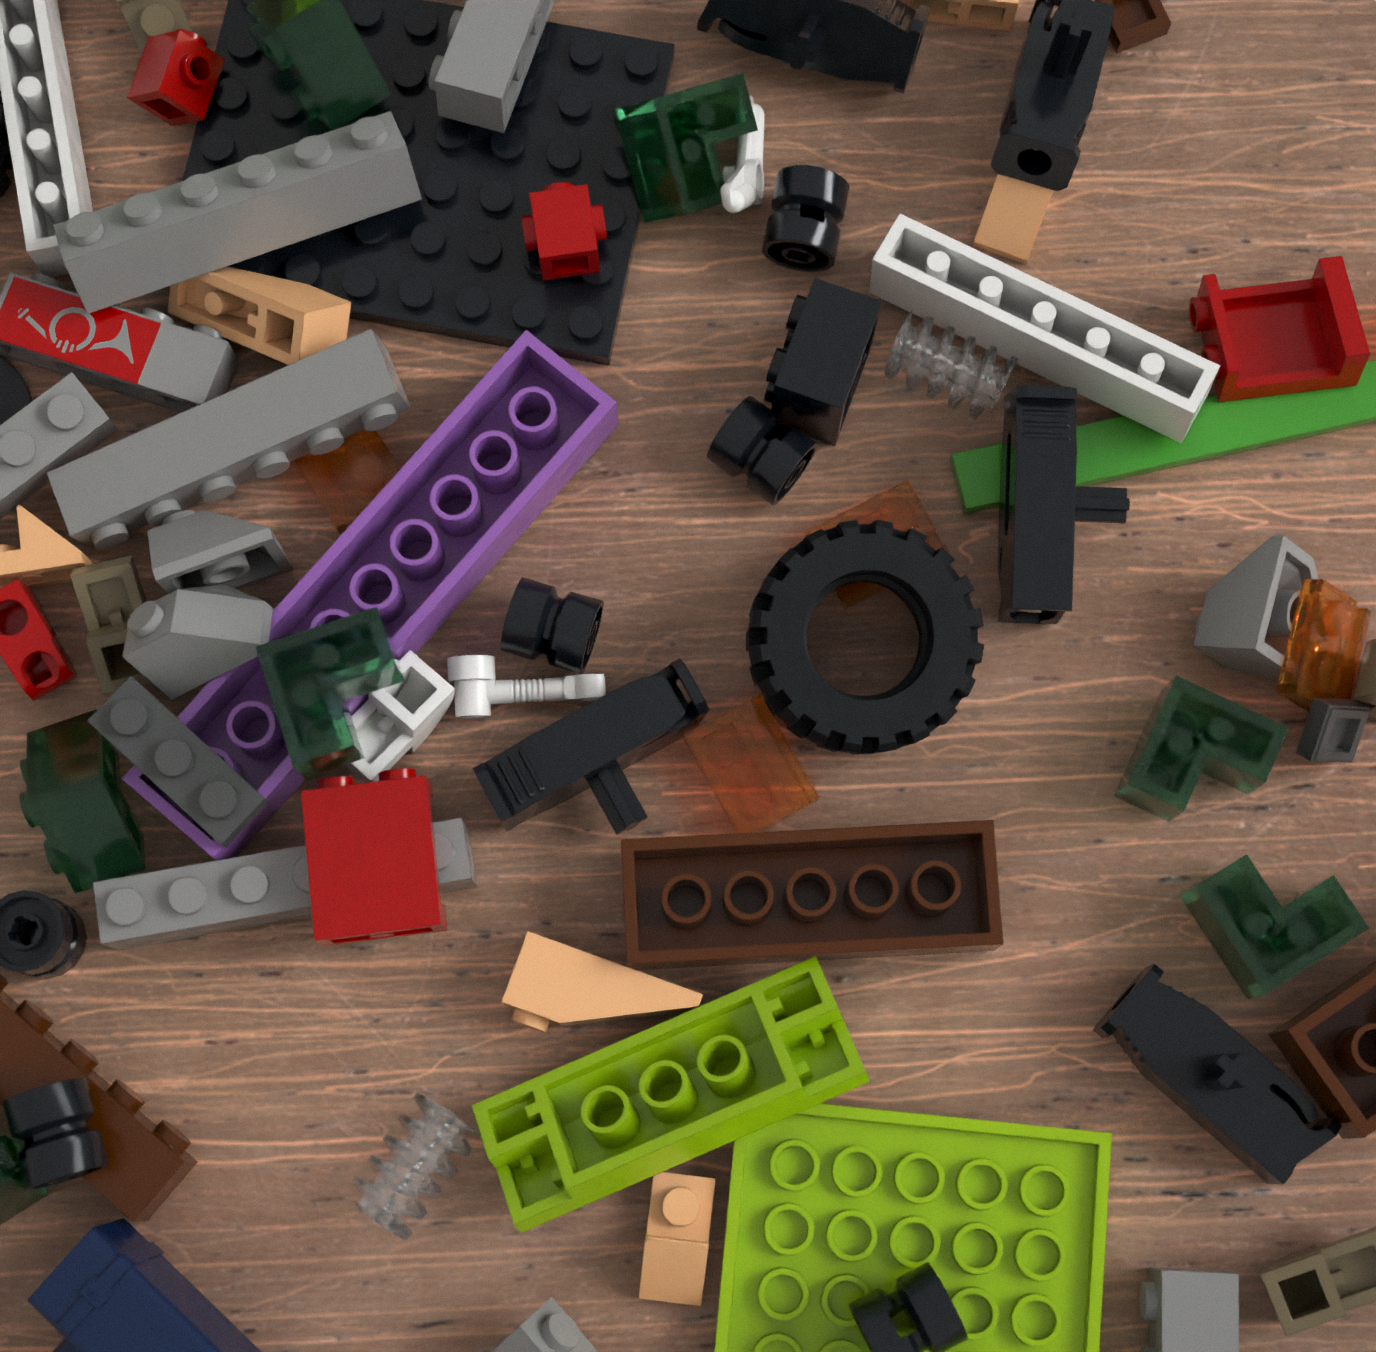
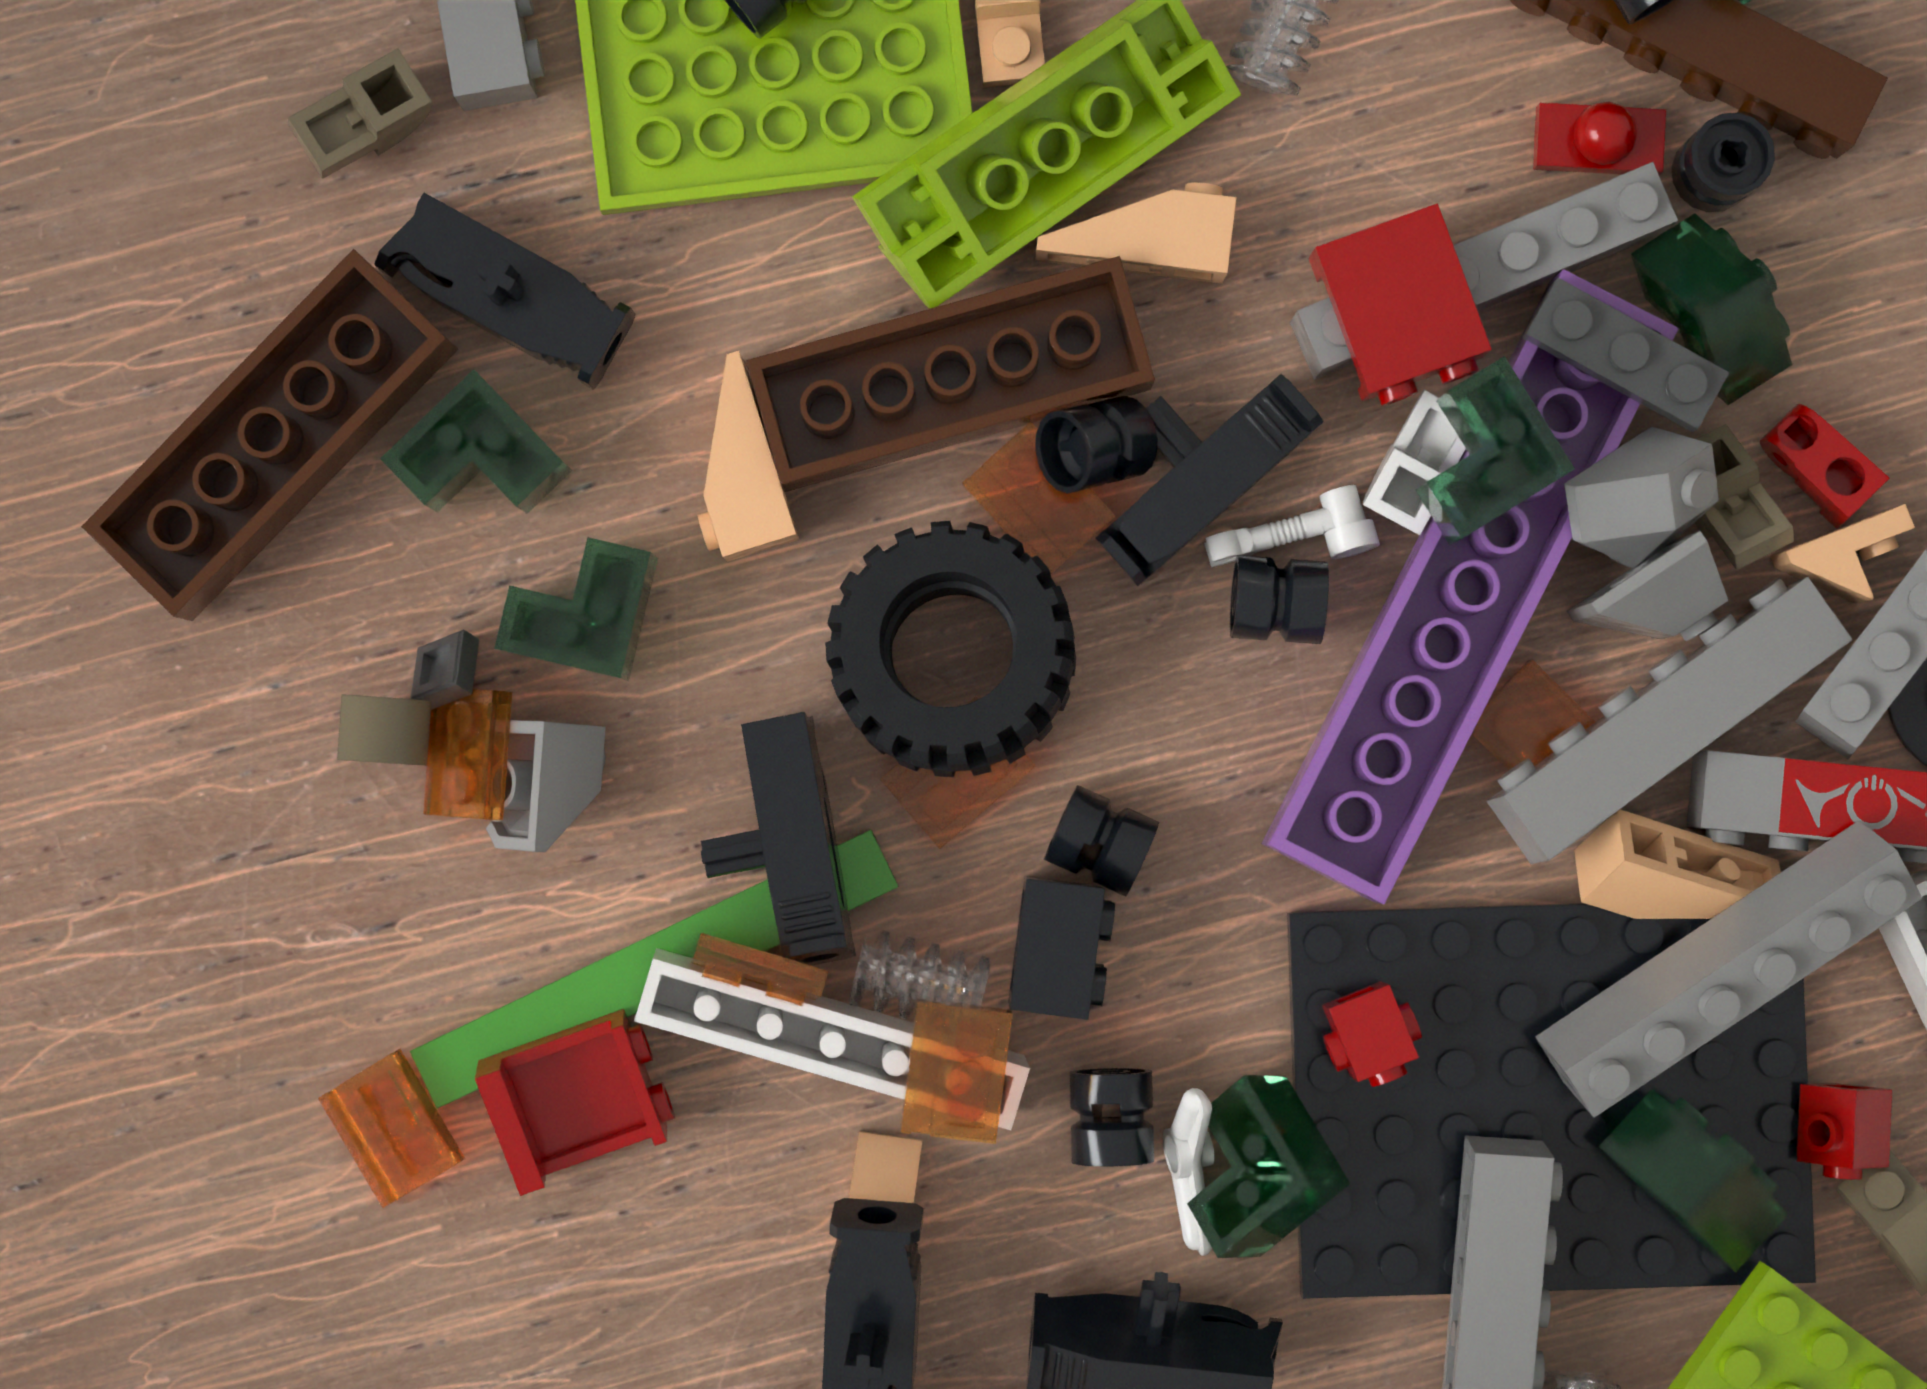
camera: 170 degrees right, 10 degrees up
none -> clear orange plate [691,933,829,1007]
none -> light nougat slope [697,351,799,562]
none -> clear orange plate [900,998,1013,1144]
none -> black wheel [1035,396,1158,494]
none -> red tile [1533,101,1666,176]

